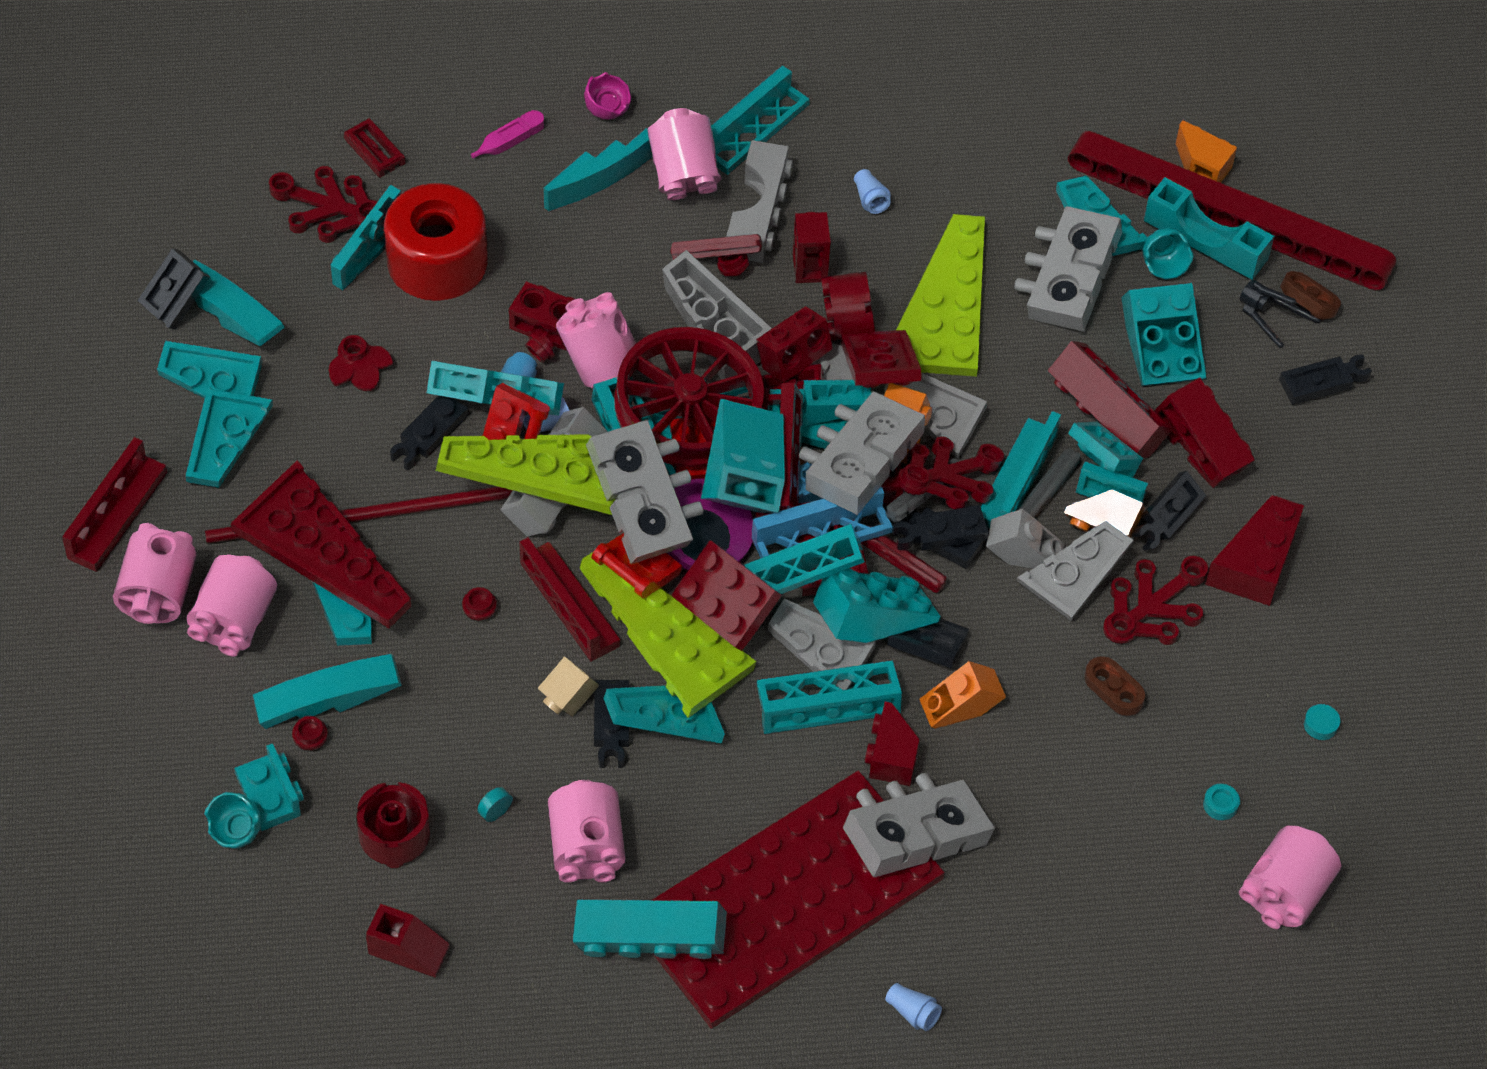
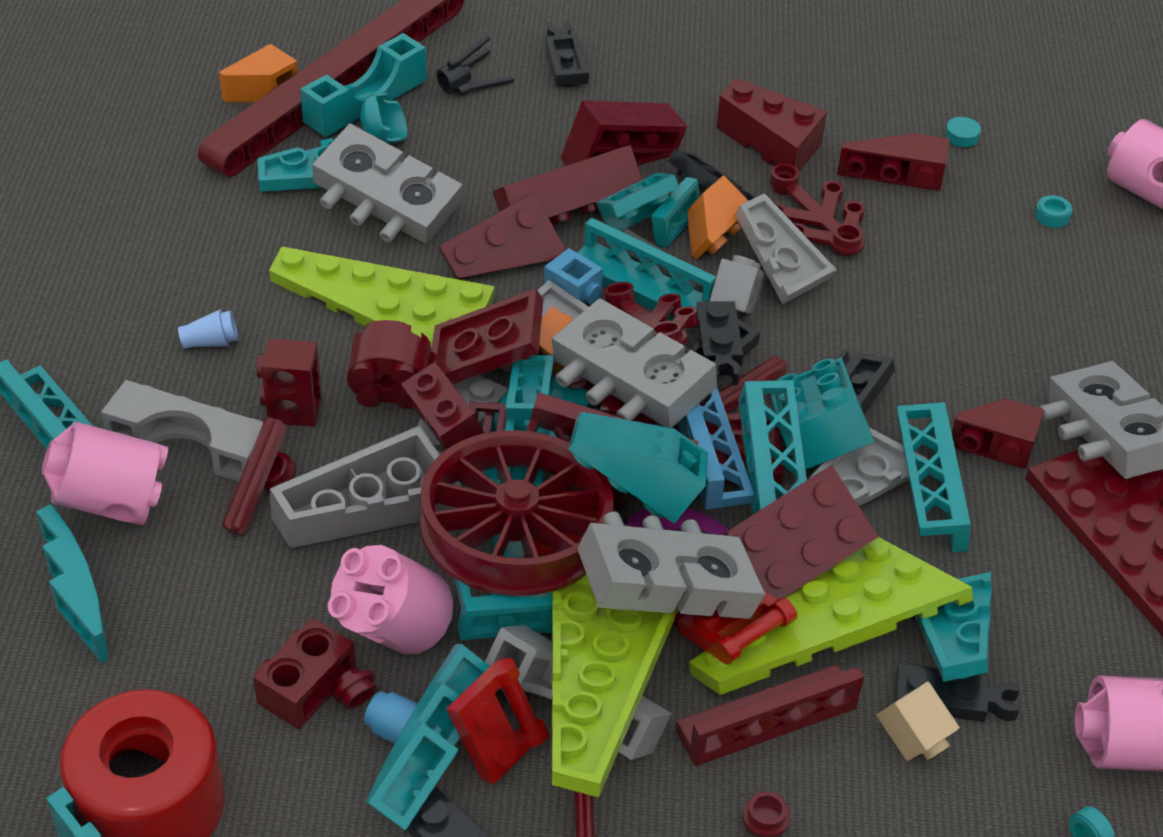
camera: 80 degrees left, 10 degrees down
orange slope [919,661,1006,729] -> none
copper plate [1085,656,1145,716] -> none
teal slope [1121,283,1206,386] -> none
copper plate [1280,271,1341,320] -> none
none -> dark red wing [437,193,566,279]
none -> dark azure brick [544,248,603,305]
none -> dark red slope [837,133,950,191]

